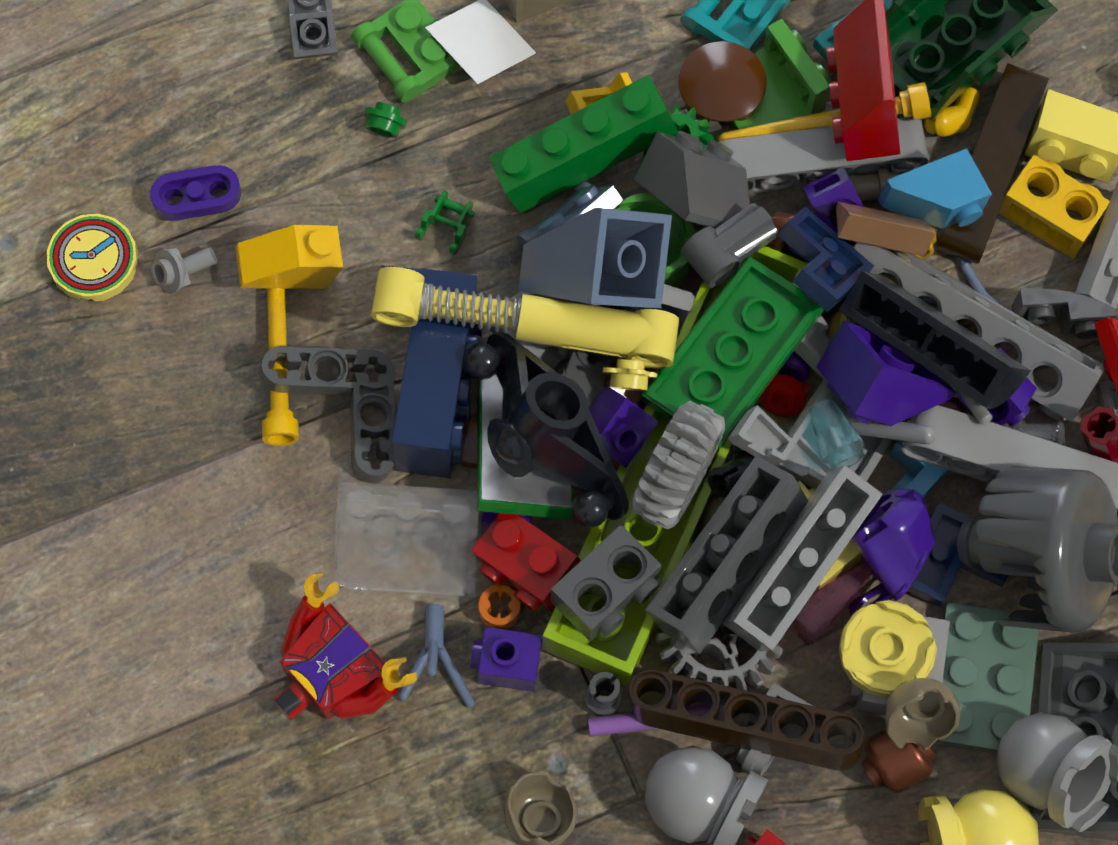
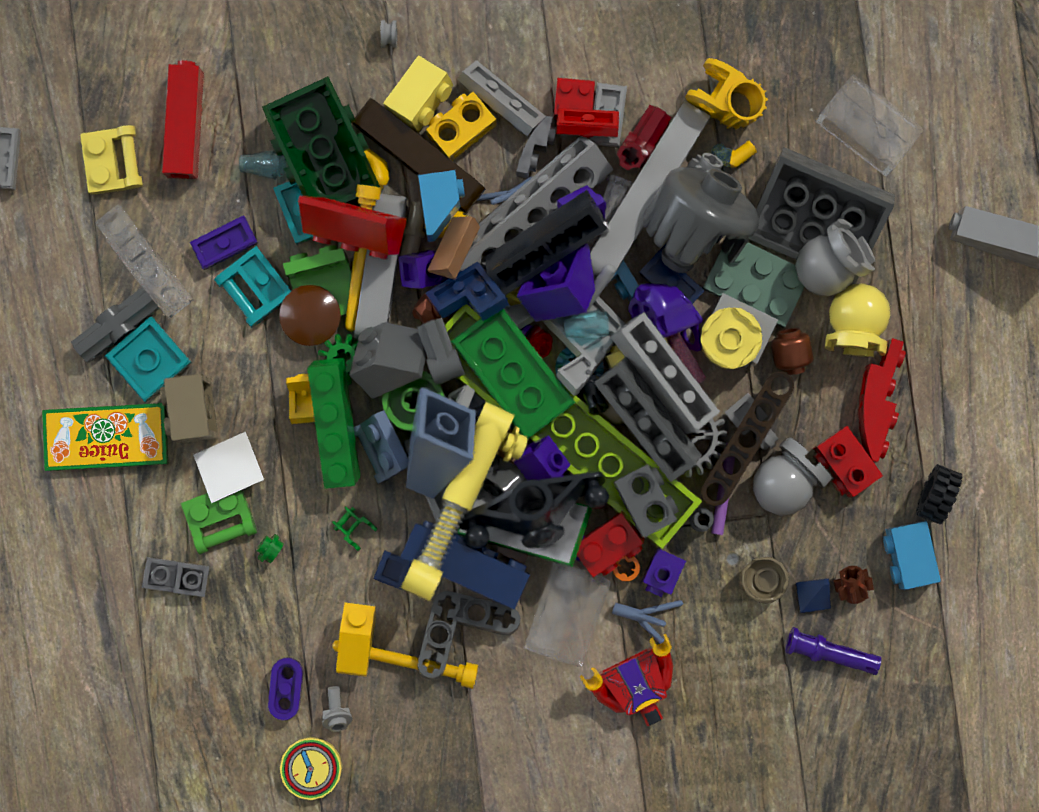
camera: 70 degrees left, 15 degrees up
light grey gear [632,401,725,529] -> none
dark tan hair [885,678,960,750] -> none

